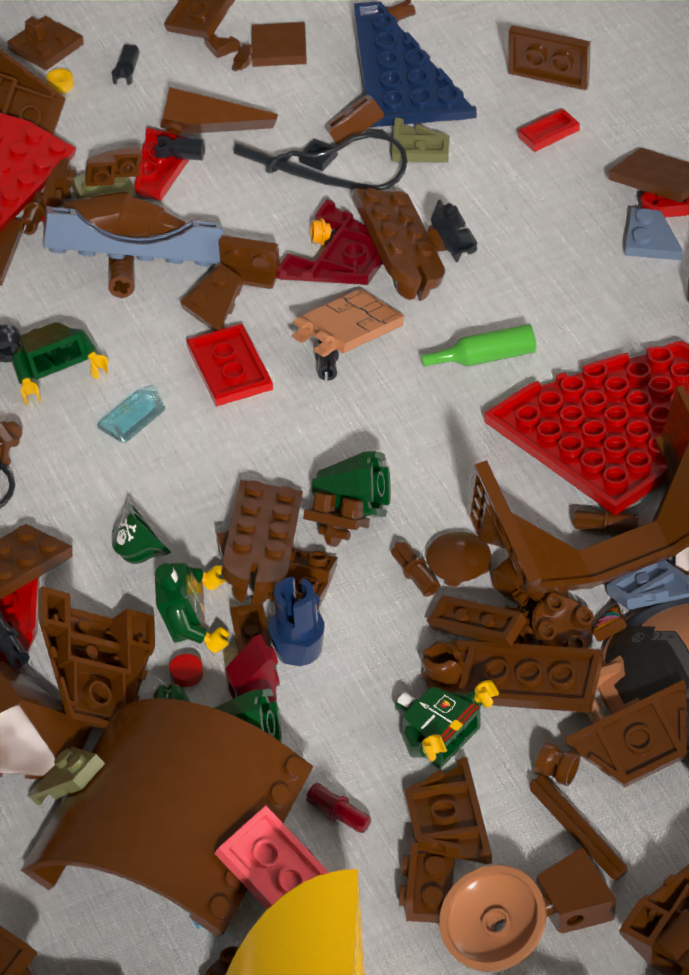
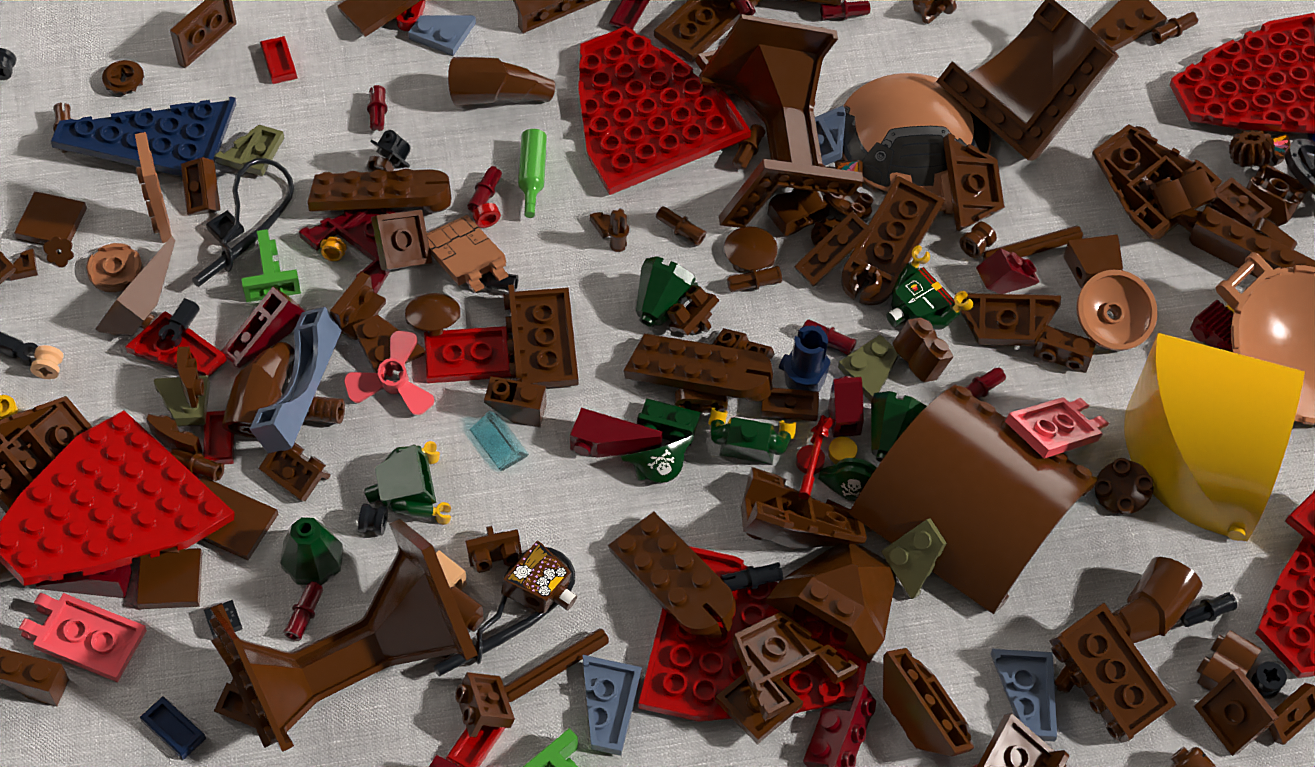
camera: 80 degrees left, 10 degrees up
none -> light nougat wheel [30,345,64,379]
none -> nougat tile [86,243,143,293]
none -> reddish brown gear [102,60,145,96]
none -> nougat wing [135,132,172,243]
none -> dark red slope [221,287,305,368]
none -> bright green bracket [241,229,301,303]
none -> reddish brown bracket [258,443,331,502]
none -> coral piece [345,331,434,415]
none -> dark red axle [367,85,388,132]
none -> reddish brown hinge [371,210,433,271]
none -> reddish brown dish [405,293,461,336]
none -> reddish brown piece [448,57,555,106]
none -> dark red axle [467,166,502,213]
none -> red tile [472,203,501,228]
none -> reddish brown slope [484,376,547,428]
none -> reddish brown bracket [503,284,579,388]
none -> dark red slope [570,407,662,458]
none -> reddish brown tile [590,212,611,239]
none -> reddish brown axle [608,208,629,252]
none -> dark green bracket [637,398,700,446]
none -> reddish brown axle [656,206,707,246]
none -> red piece [798,415,835,500]
none -> dark red axle [803,319,856,356]
none -> yellow tile [828,437,858,464]
none -> olive wing [838,334,898,402]
none -> reddish brown brick [892,318,953,382]
none -> dark red slope [976,248,1039,294]

